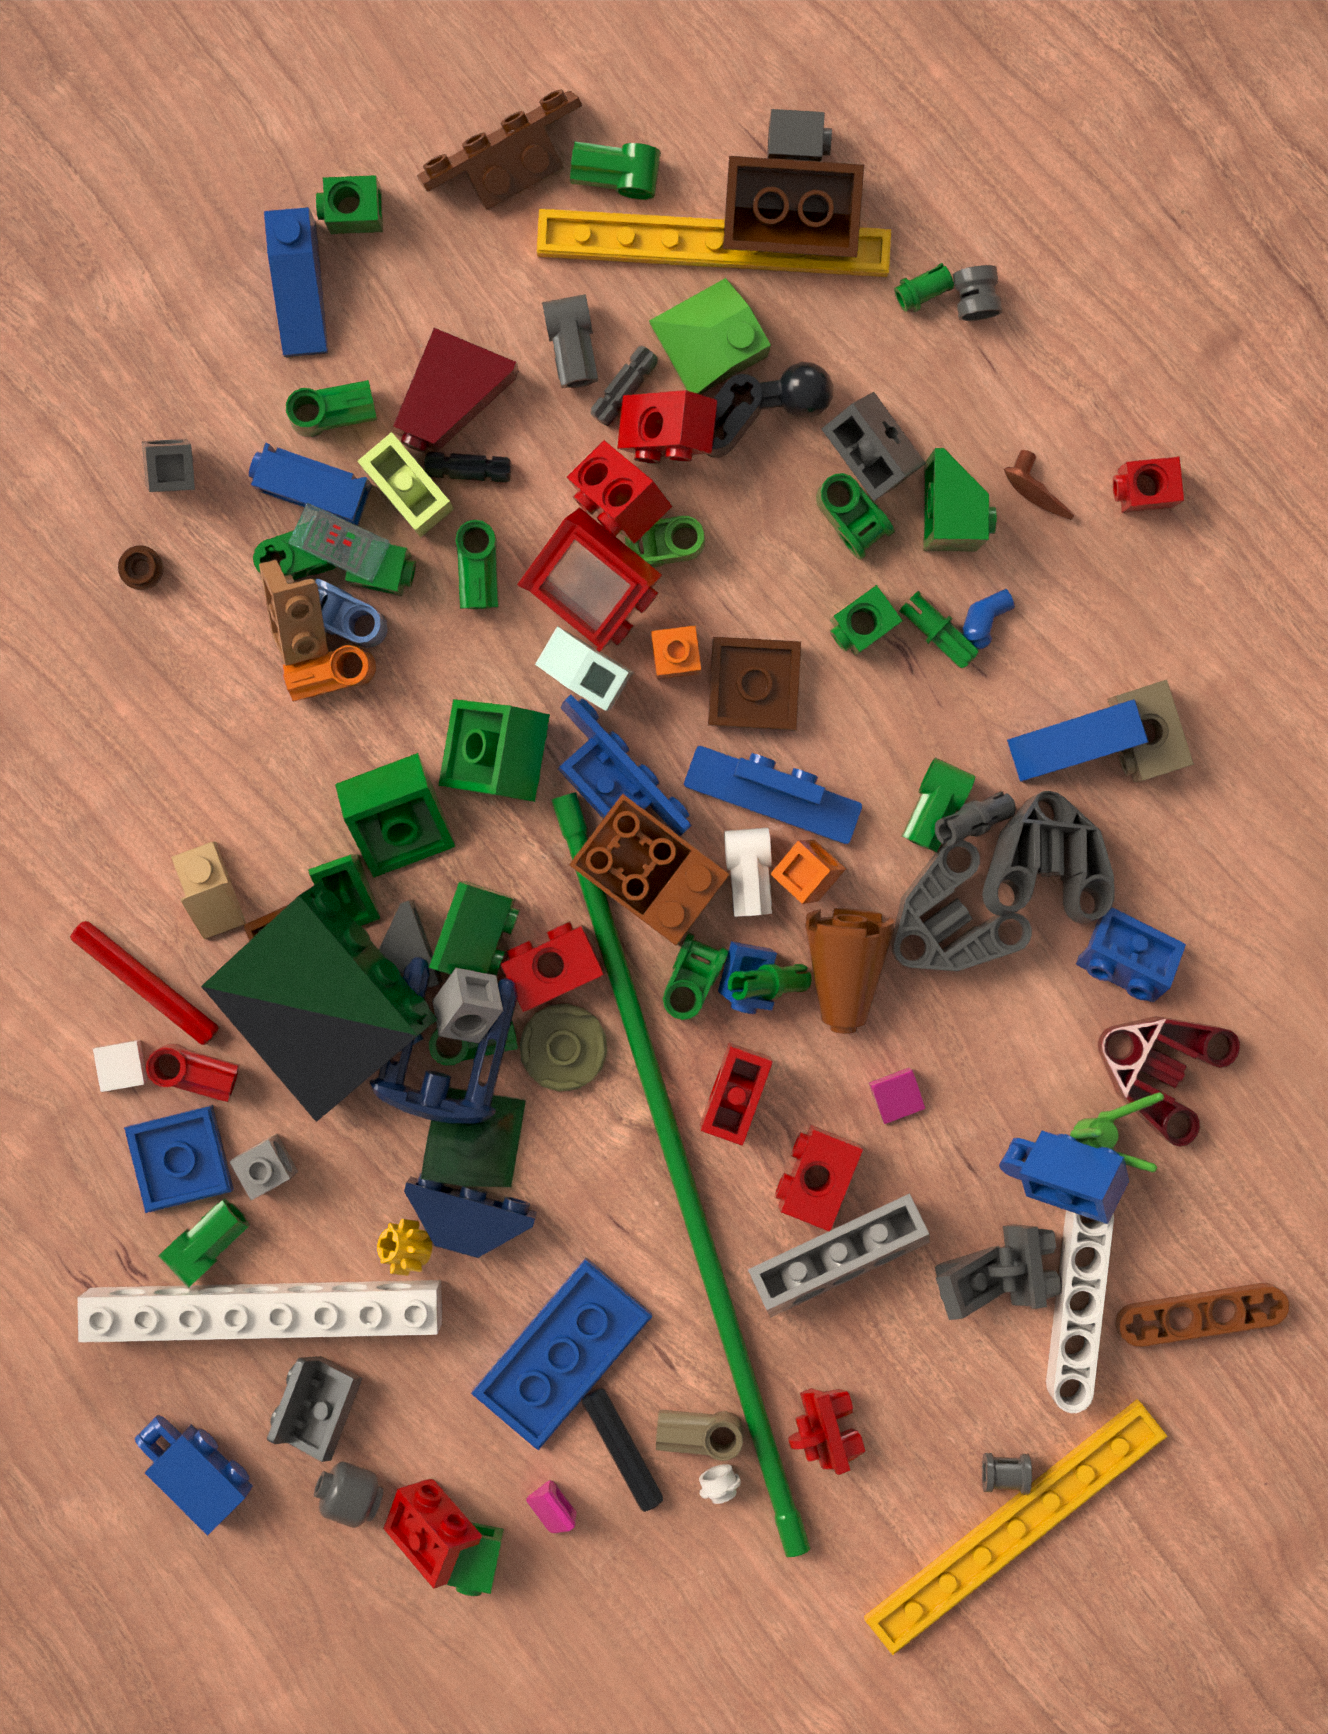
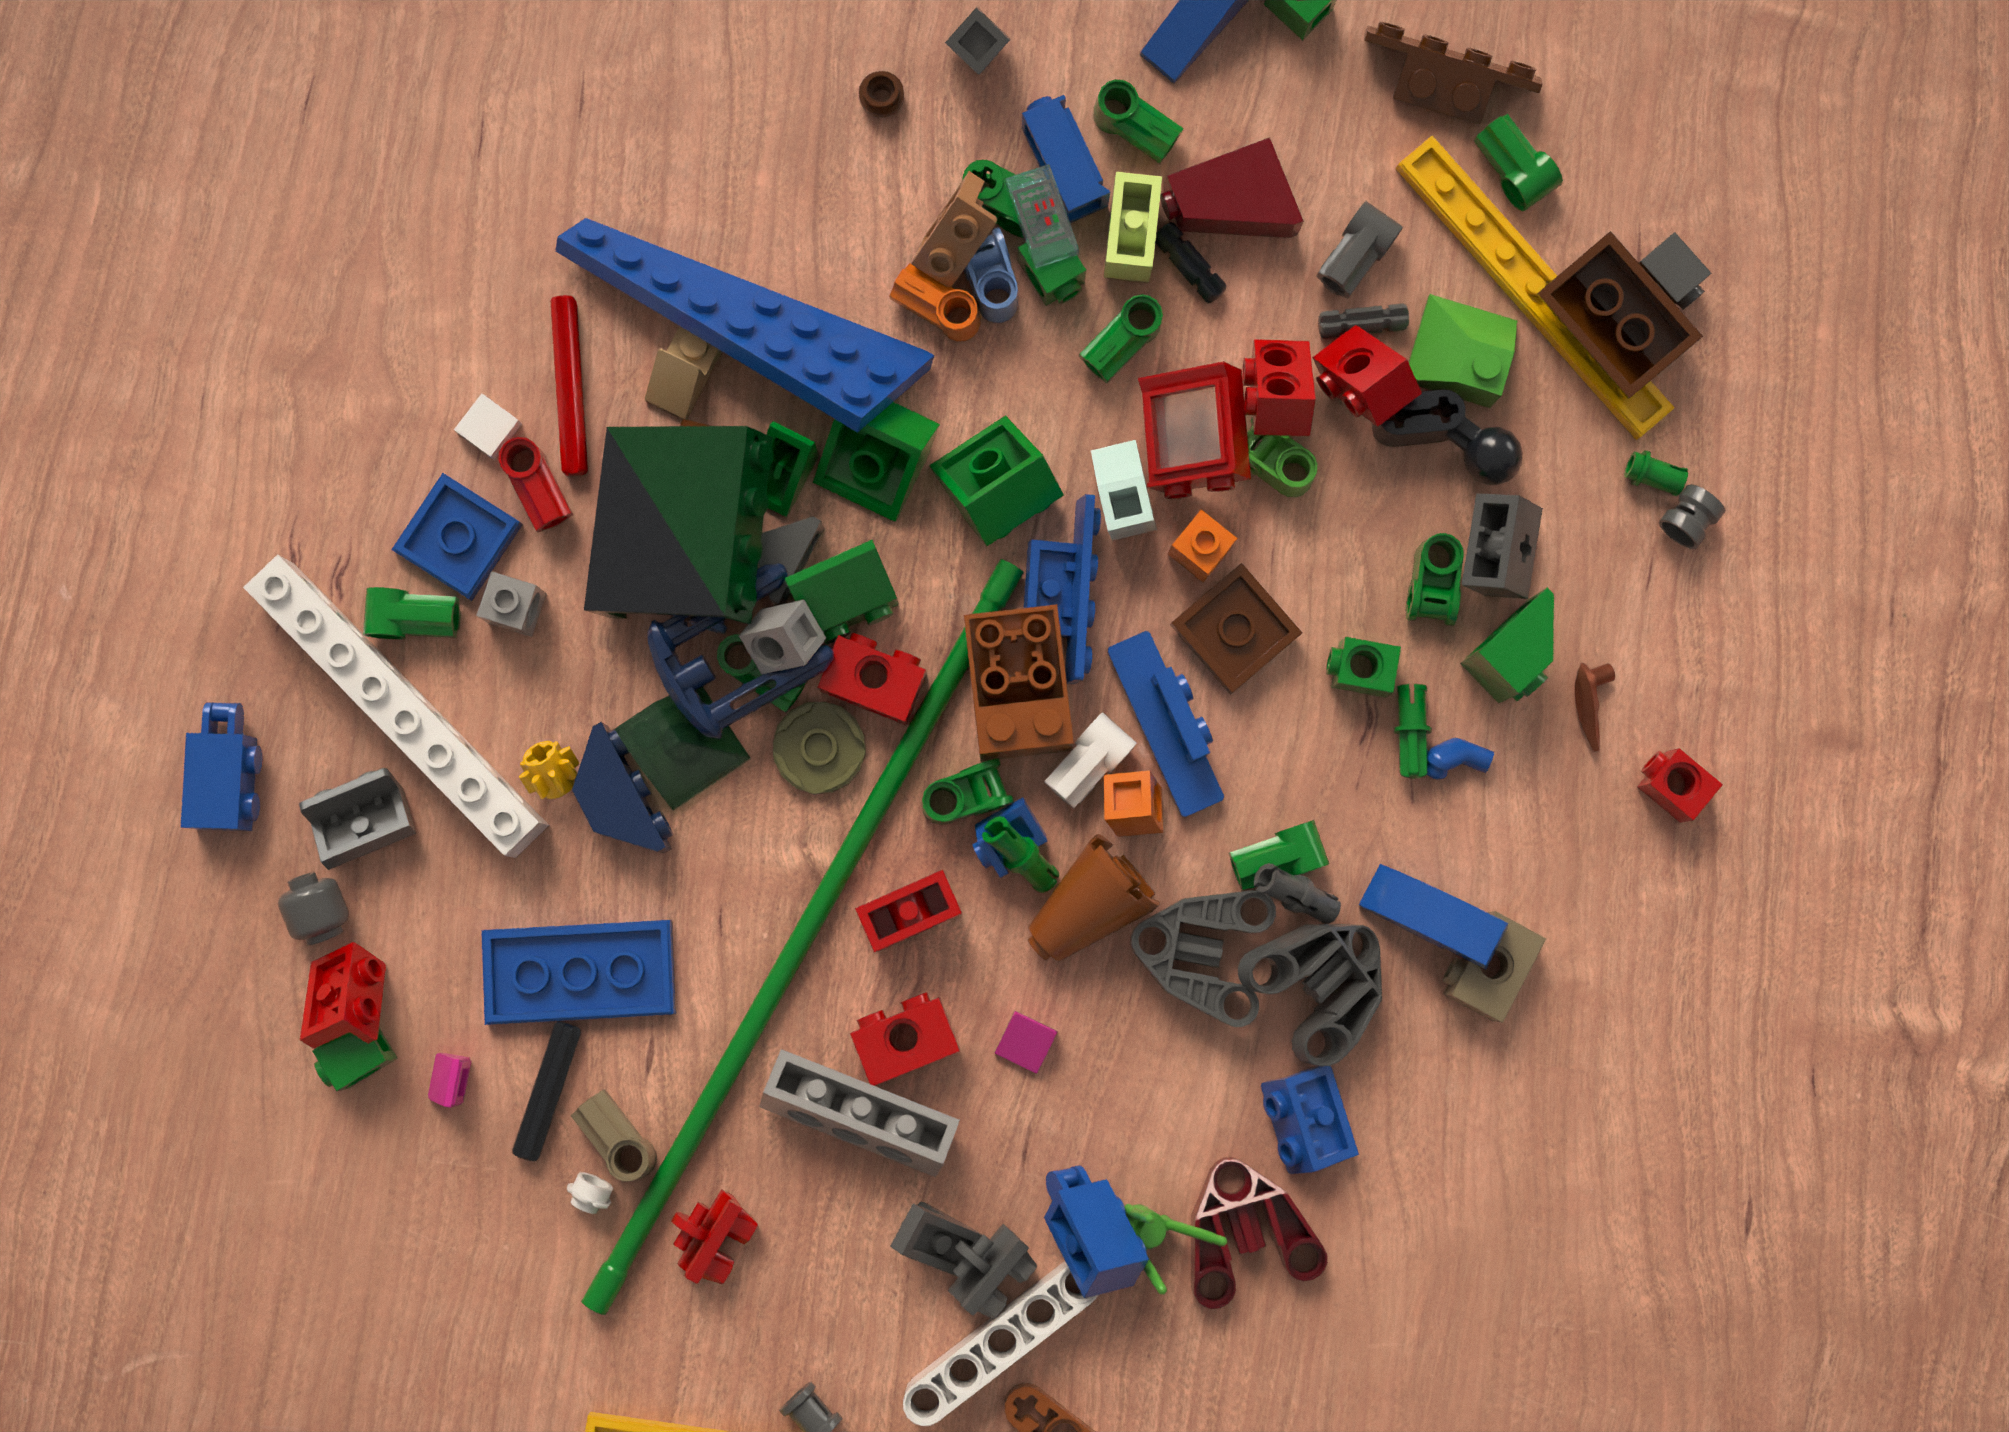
camera: 45 degrees right, 5 degrees down
none -> blue wing [555,218,934,433]

